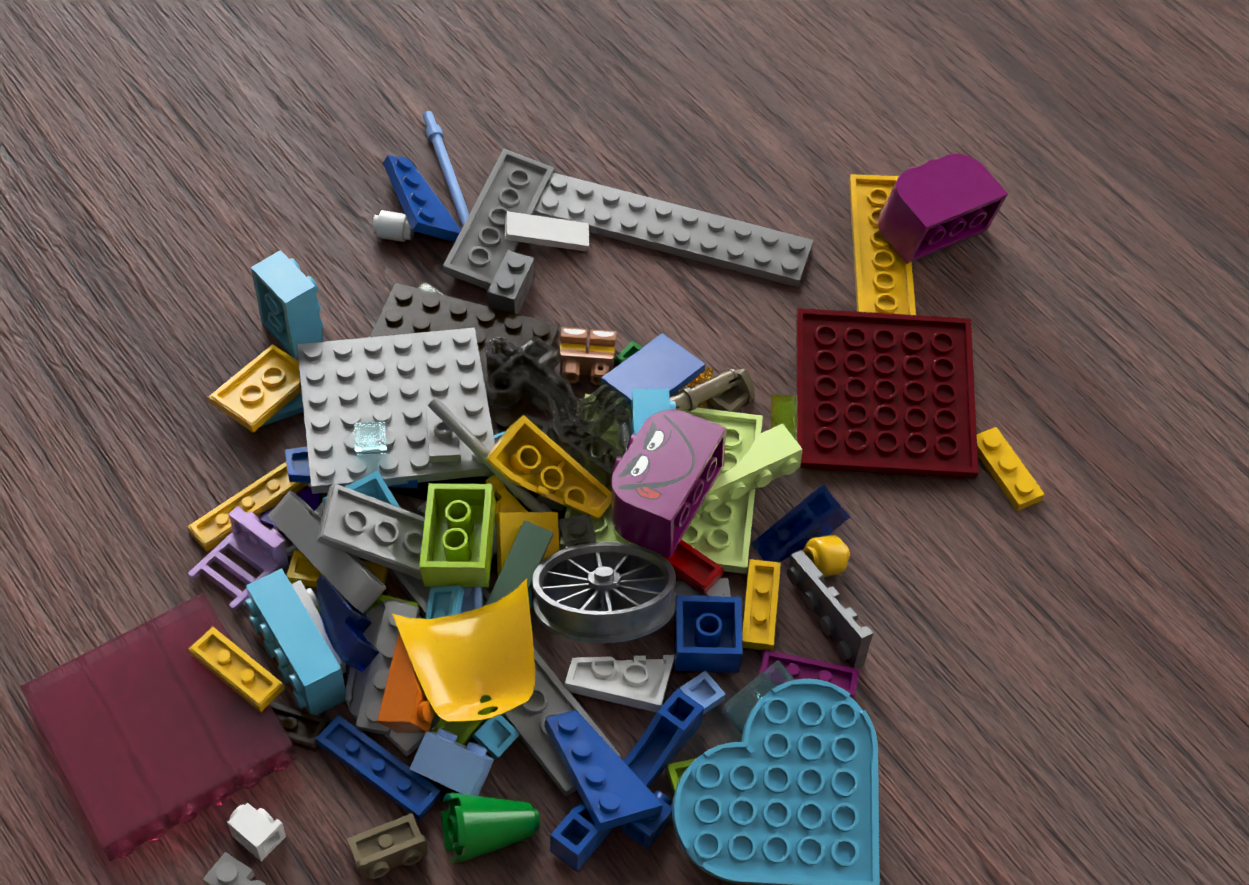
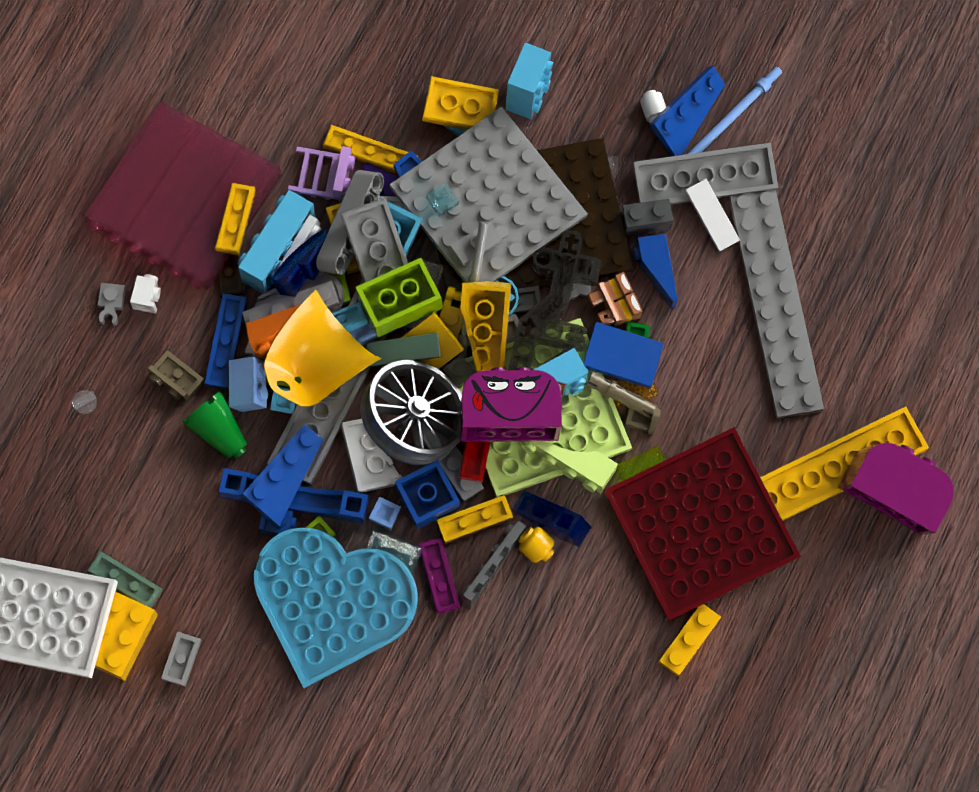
camera: 60 degrees right, 20 degrees up
none -> blue slope [633,234,678,308]

